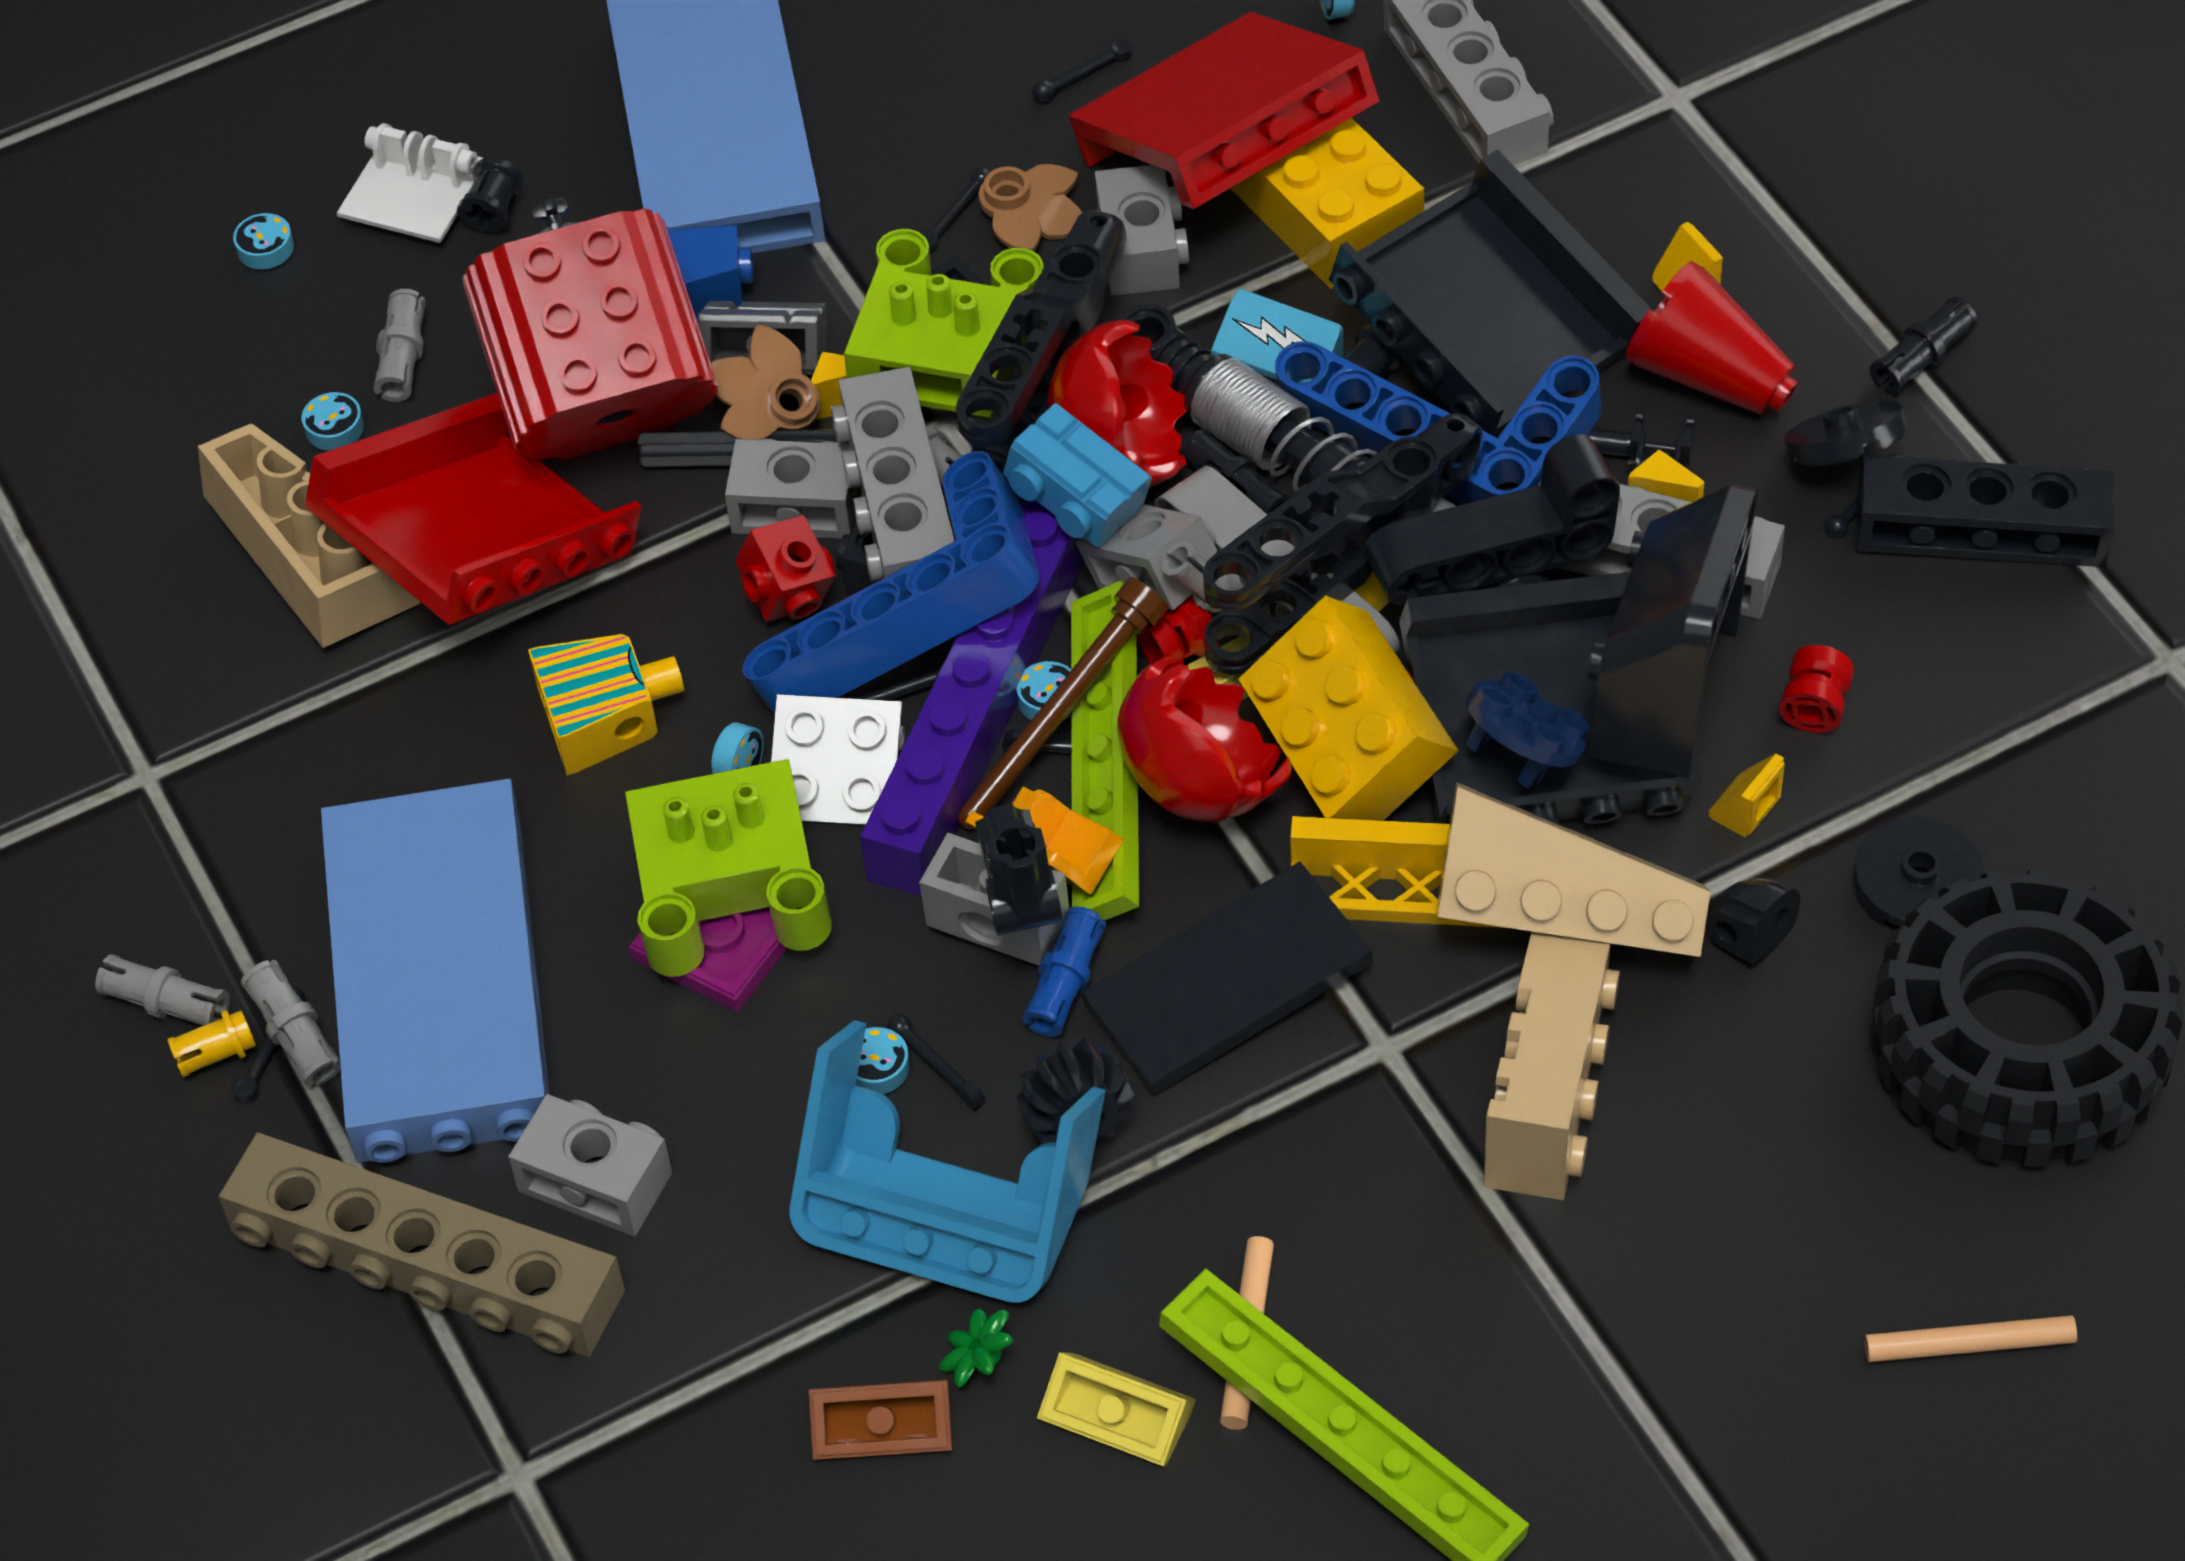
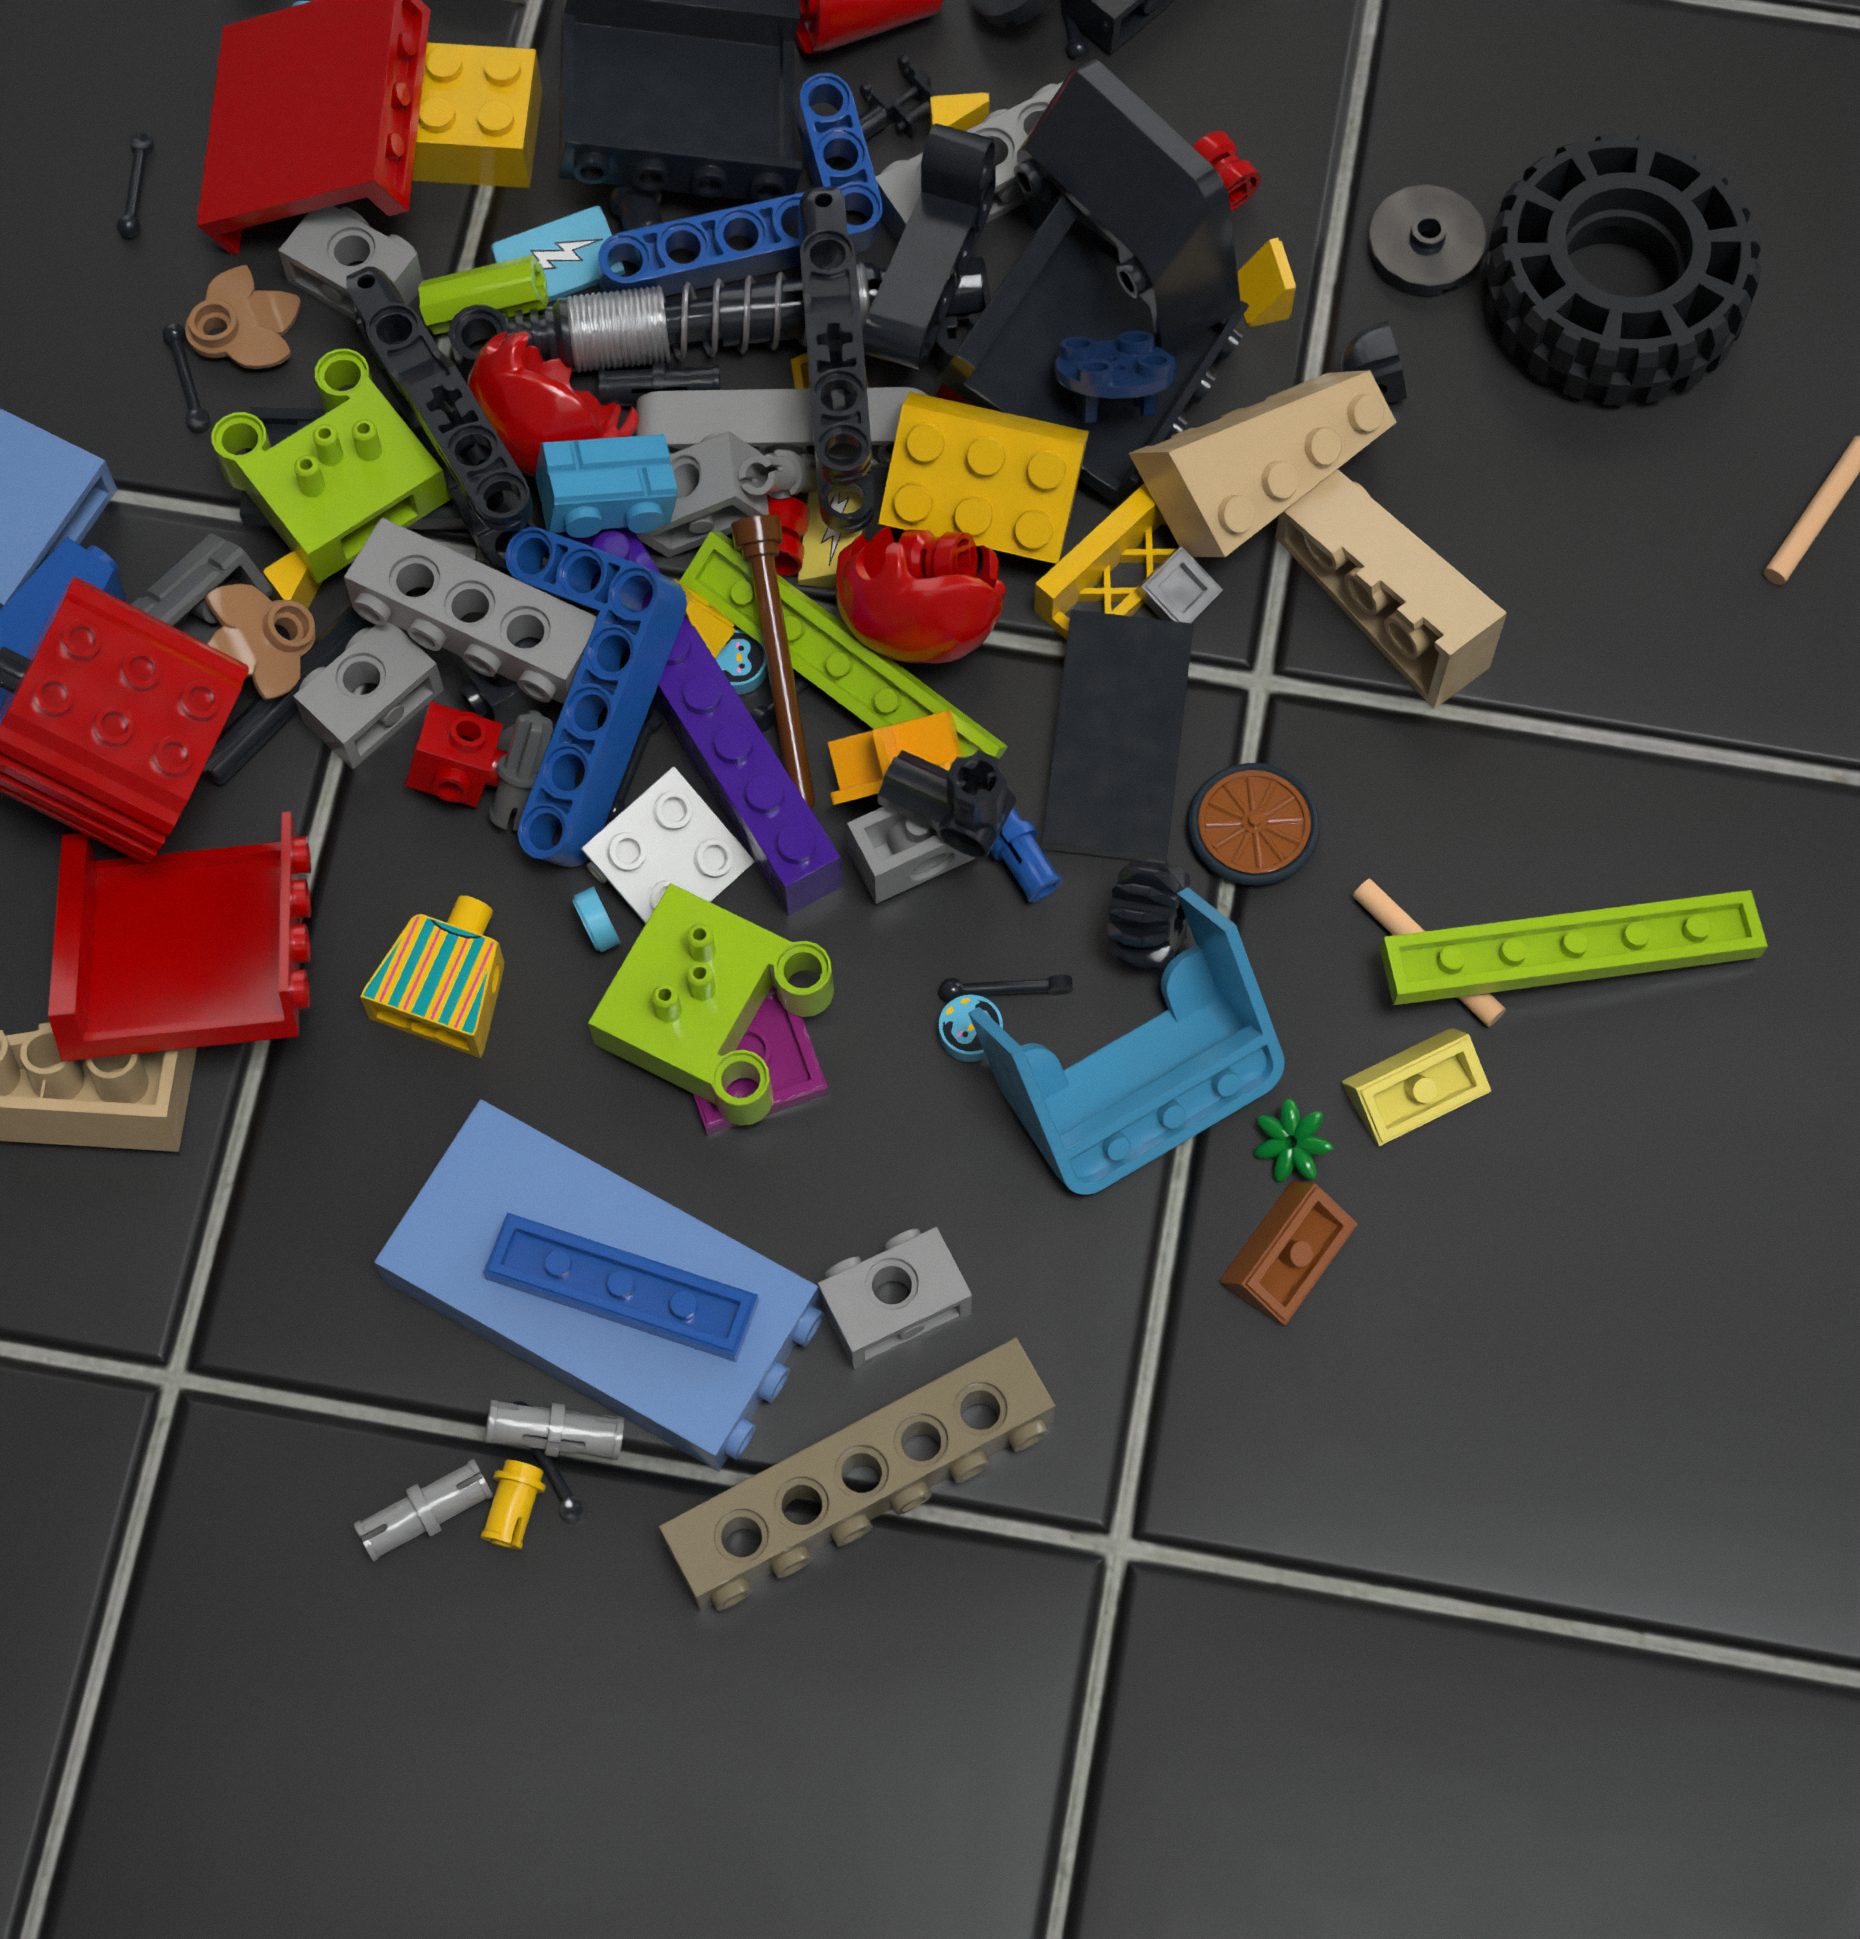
camera: 55 degrees left, 15 degrees up
none -> lime axle [418,254,549,335]
none -> blue tile [484,1212,759,1362]
none -> dark grey axle [488,710,554,830]
none -> yellow slope [674,578,736,658]
none -> red wheel [898,530,978,579]
none -> flat silver tile [1135,546,1223,623]
none -> dark orange wheel [1188,763,1320,886]

